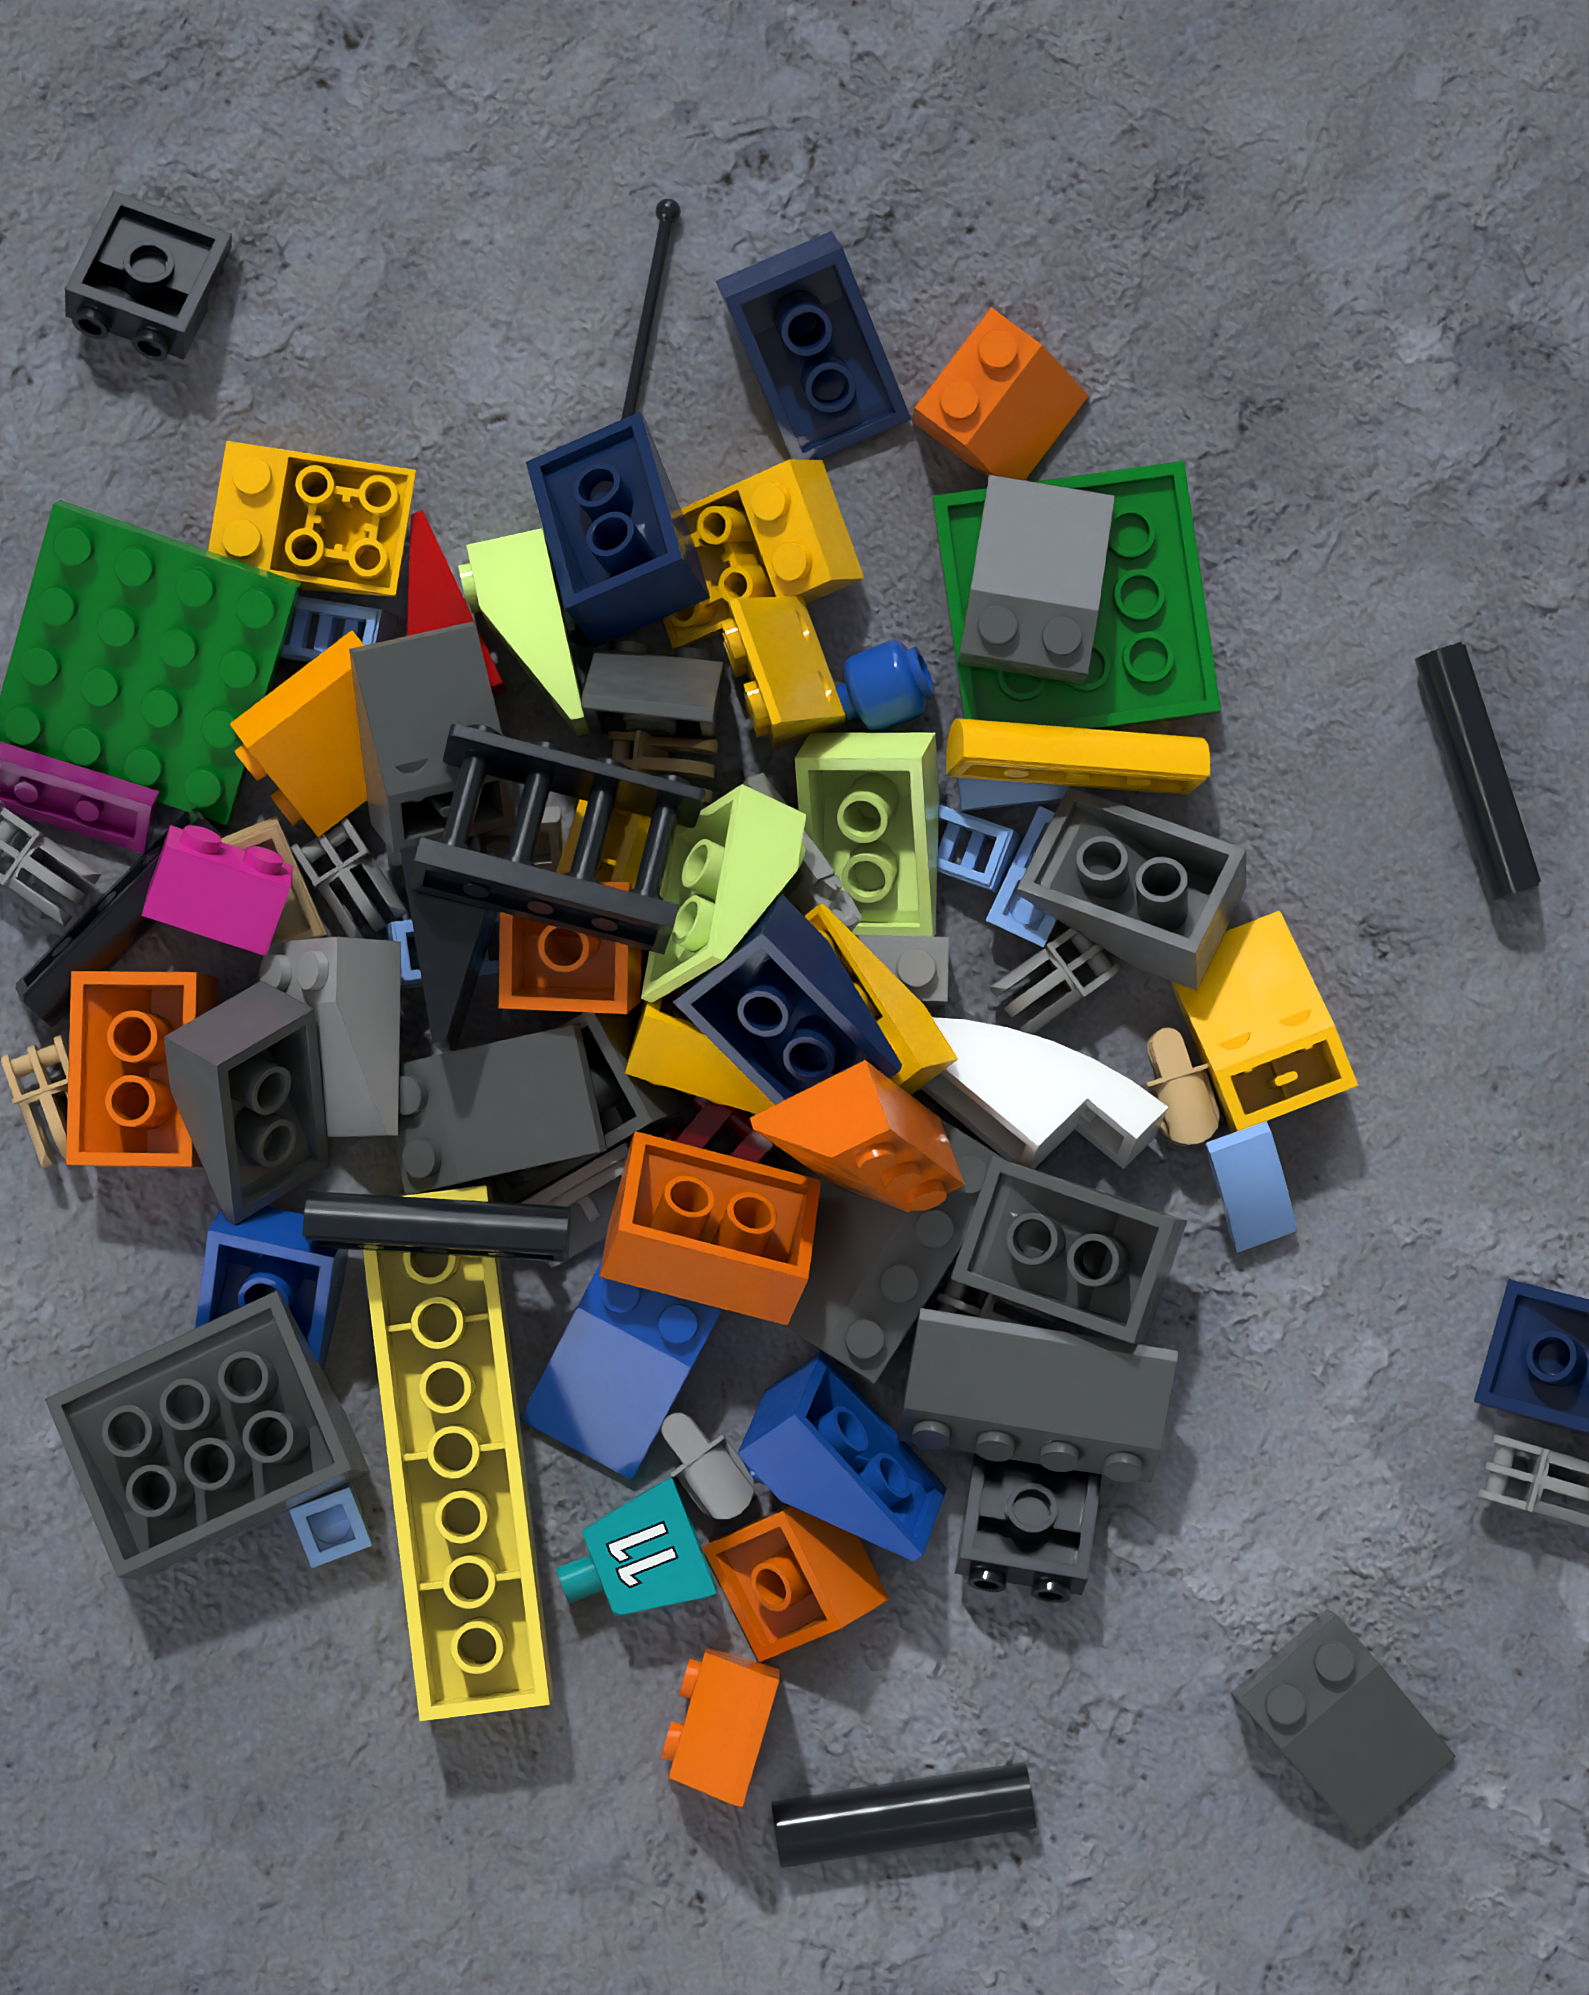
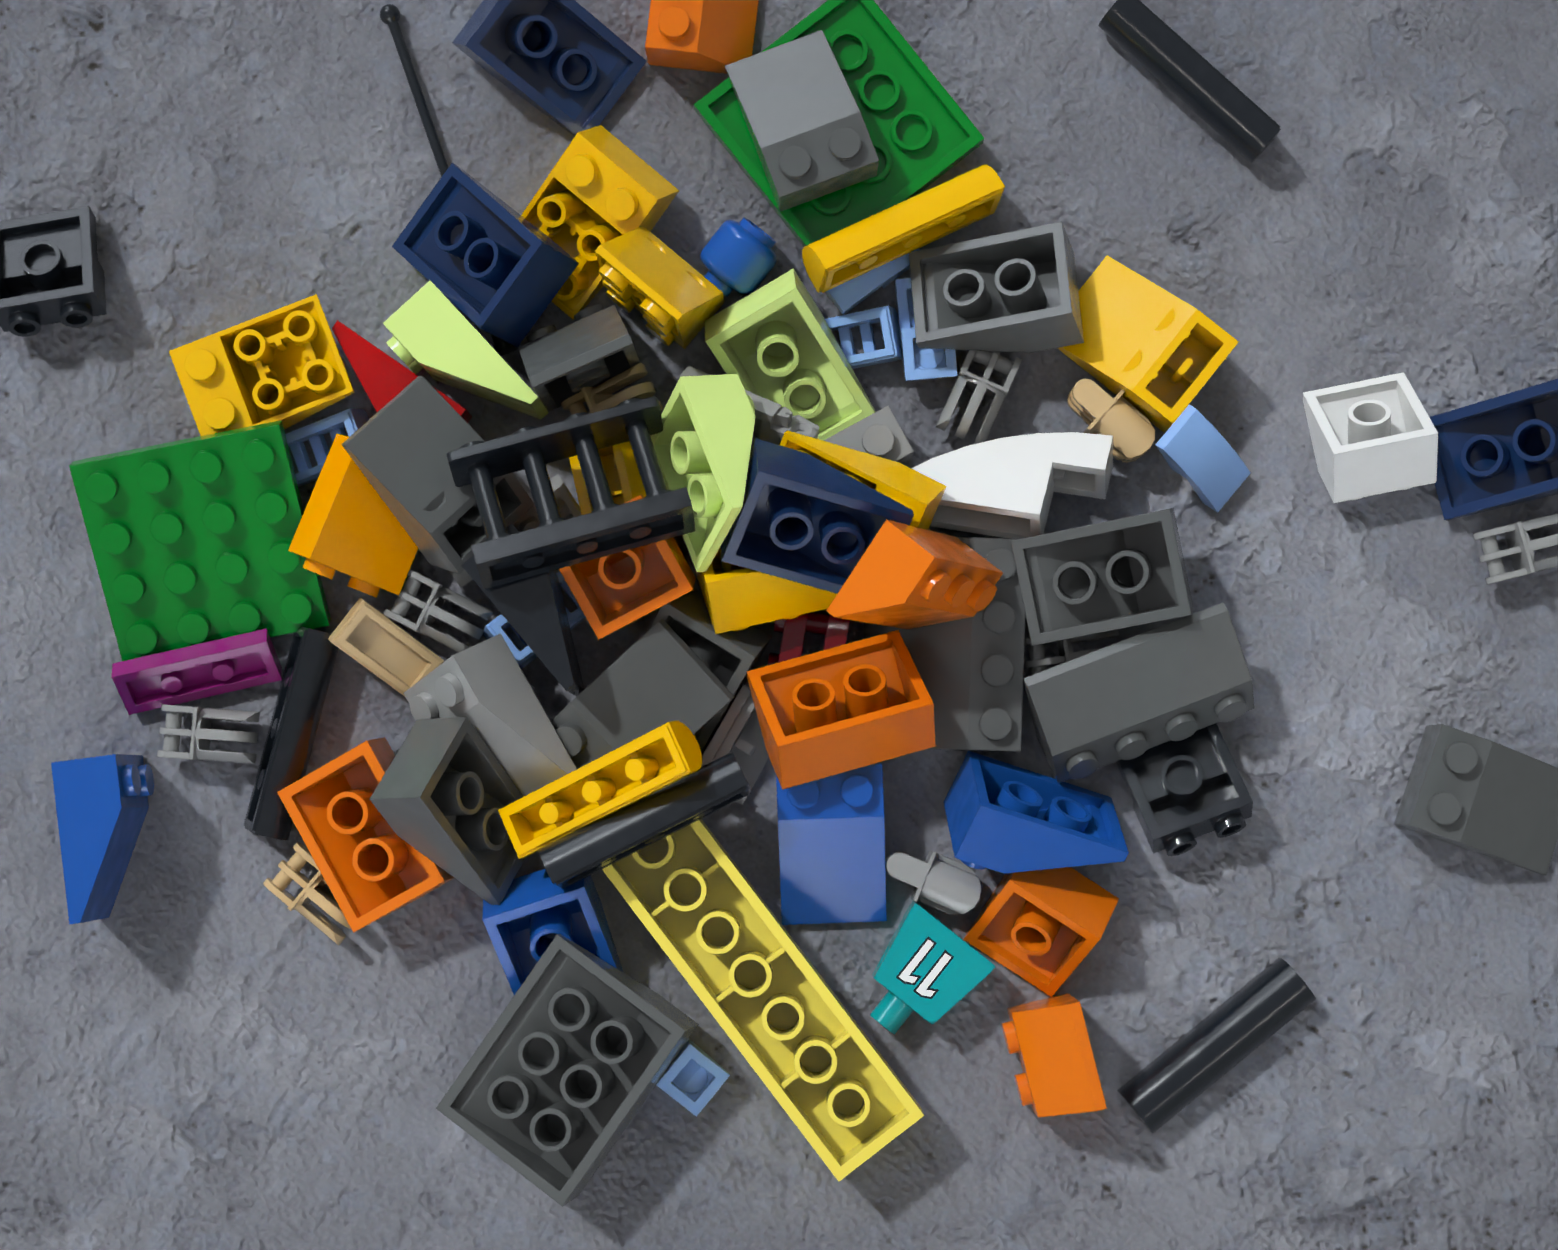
camera: 25 degrees left, 0 degrees up
dark pink brick [142,825,293,956] -> none
none -> yellow brick [498,721,702,859]
none -> white slope [1303,372,1438,503]

